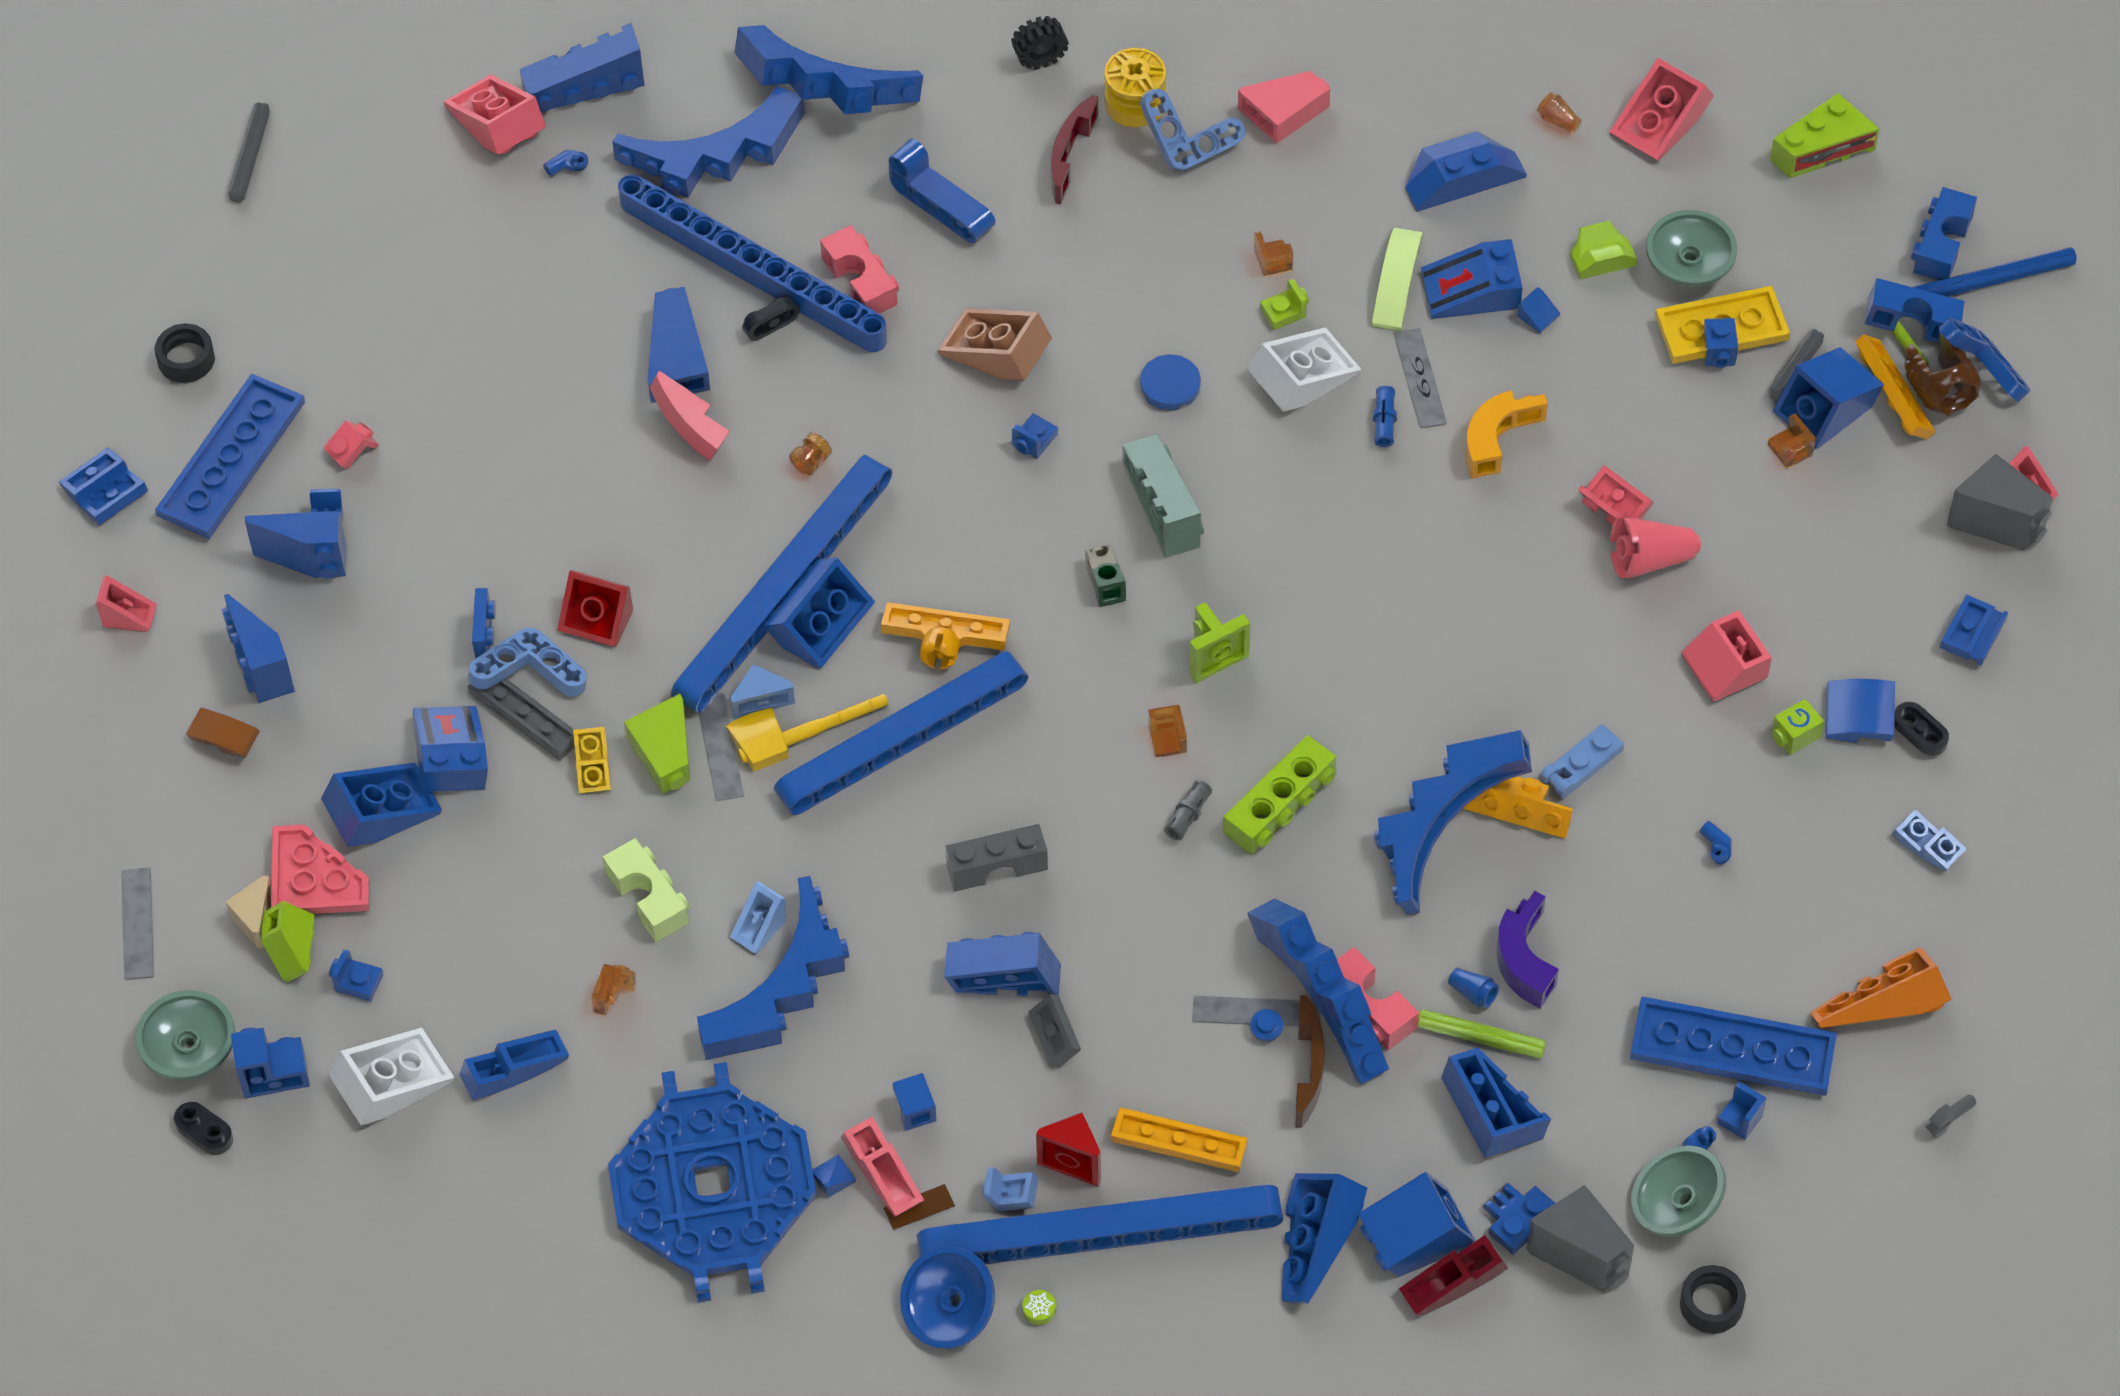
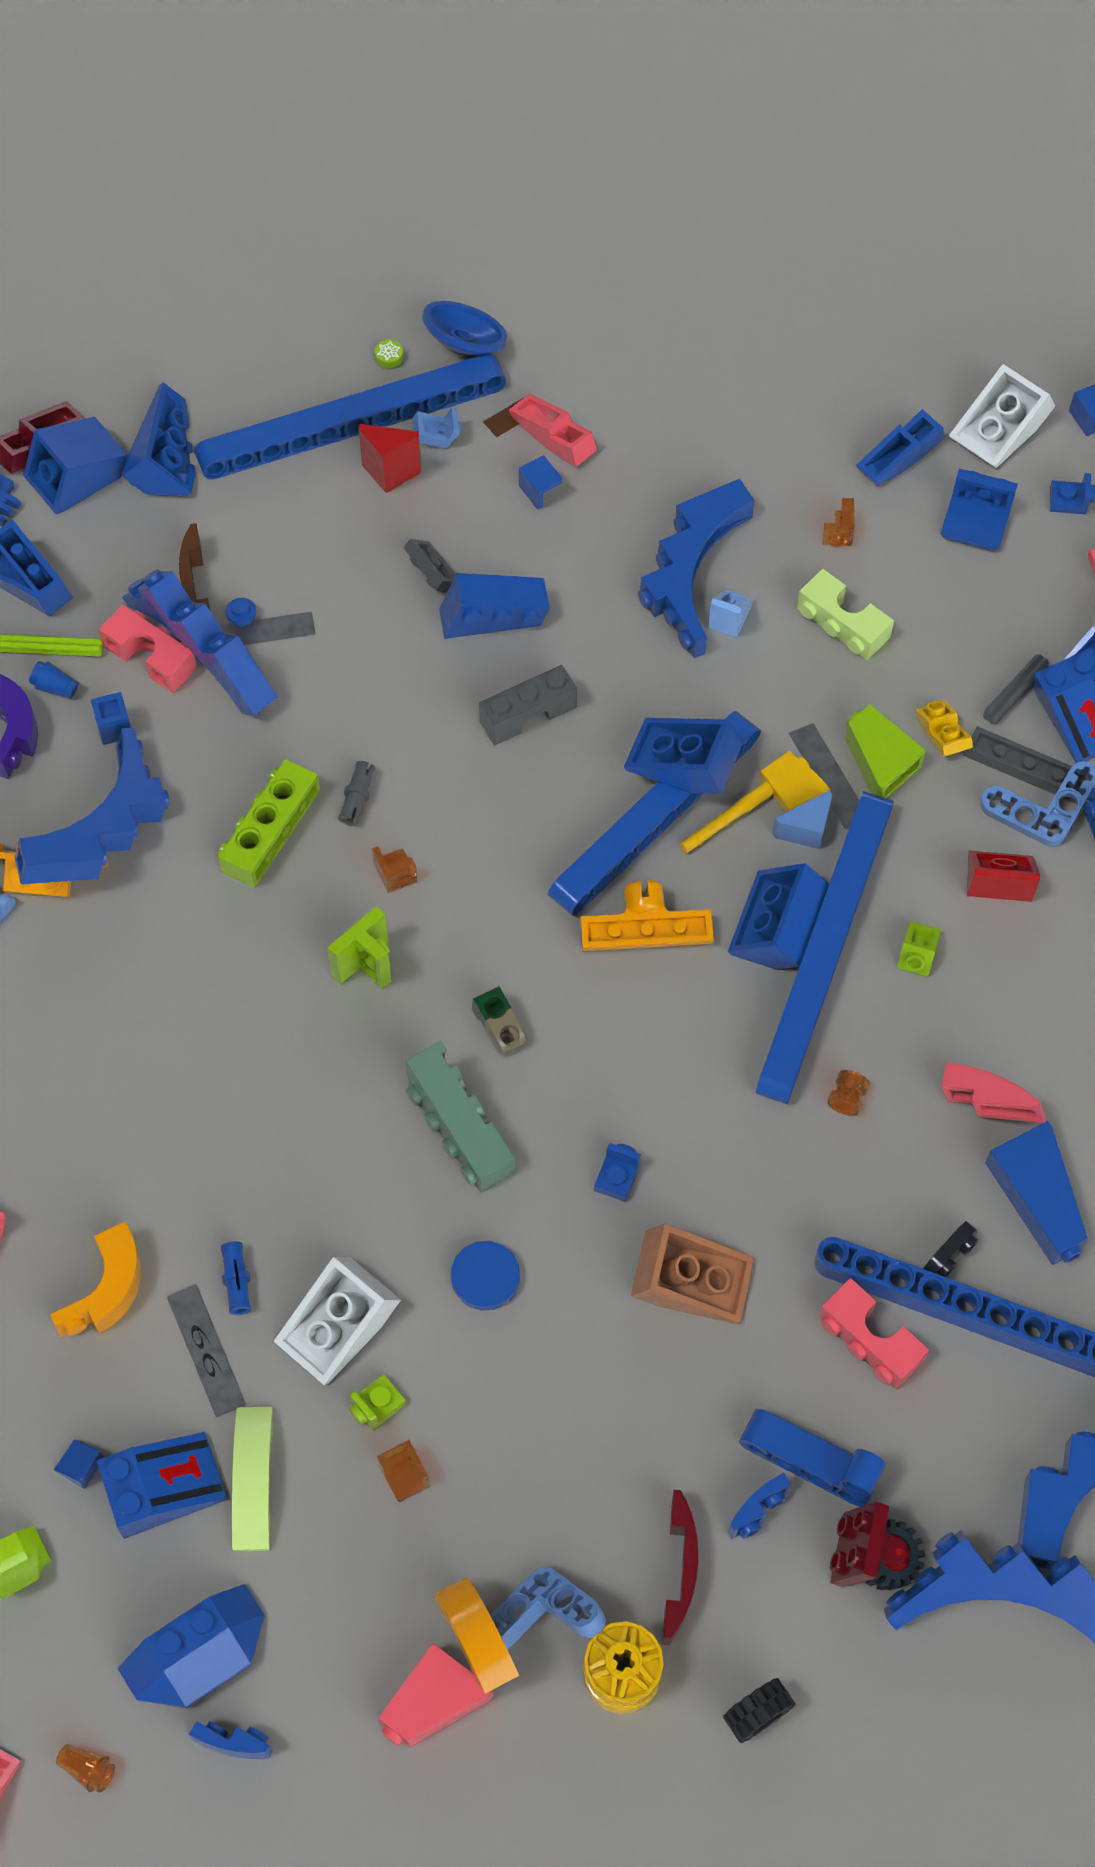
camera: 165 degrees right, 5 degrees up
blue plate [608,1062,817,1303] -> none
blue slope [813,1154,856,1198] -> none
light orange plate [1111,1107,1248,1173] -> none
none -> blue panel [91,692,131,745]
none -> blue slope [188,1721,273,1759]
none -> light orange arch [434,1577,519,1694]
none -> blue slope [624,718,742,794]
none -> blue slope [728,1472,791,1539]
none -> dark red plate [830,1501,925,1590]
none -> lime bracket [897,921,942,976]
none -> blue bracket [941,468,1018,551]
none -> dark grey axle [983,654,1049,724]

